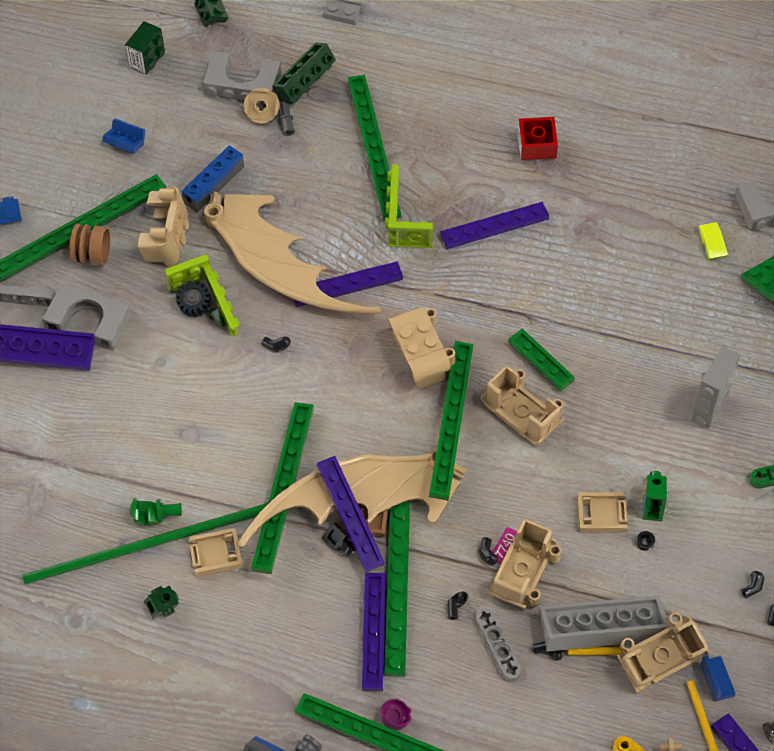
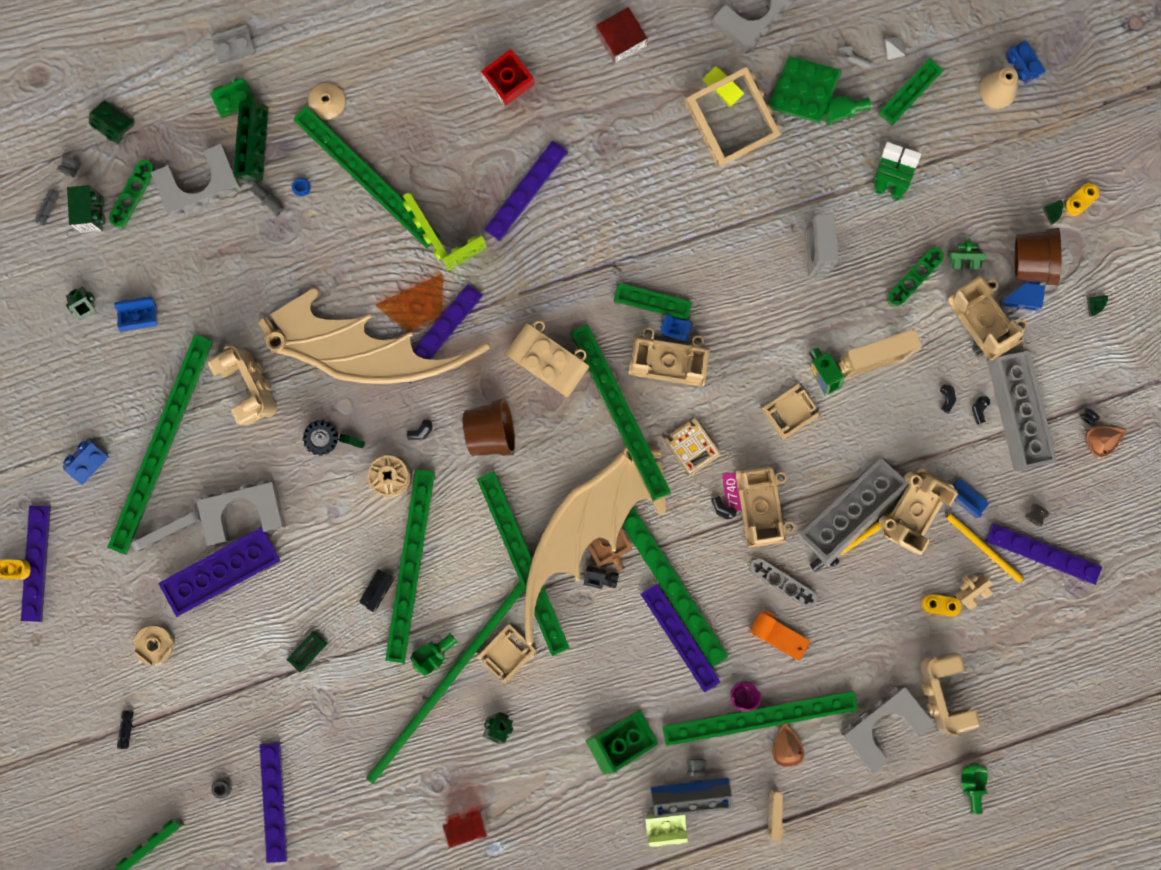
camera: 30 degrees left, 25 degrees up
medium nougat wheel [70,224,111,265] -> none
lime bracket [165,254,240,336] -> none
blue piece [181,145,244,212] -> none
tan plate [244,88,280,124] -> none
dark purple plate [316,456,385,572] -> none
black arm [448,591,468,620] -> none
black bush [636,531,655,551] -> none
none -> dark grey axle [34,189,59,226]
none -> dark grey wheel [57,156,81,178]
none -> dark green brick [66,286,96,320]
none -> green beam [109,160,155,228]
none -> green bracket [209,78,255,118]
none -> dark green tile [286,631,328,673]
none -> blue plate [292,178,311,197]
none -> tan dish [308,83,346,120]
none -> black bracket [359,569,395,612]
none -> tan wheel [368,455,412,498]
none -> clear orange wing [375,274,444,332]
none -> green plate [385,469,435,664]
none -> clear red brick [442,807,490,848]
none -> reddish brown piece [463,398,515,456]
none -> green slope [585,710,658,775]
none -> clear red brick [596,6,648,64]
none -> blue bracket [660,314,693,342]
none -> tan container [663,417,721,477]
none -> tan window [684,67,781,168]
none -> orange door [749,610,811,662]
none -> tan window [836,329,922,380]

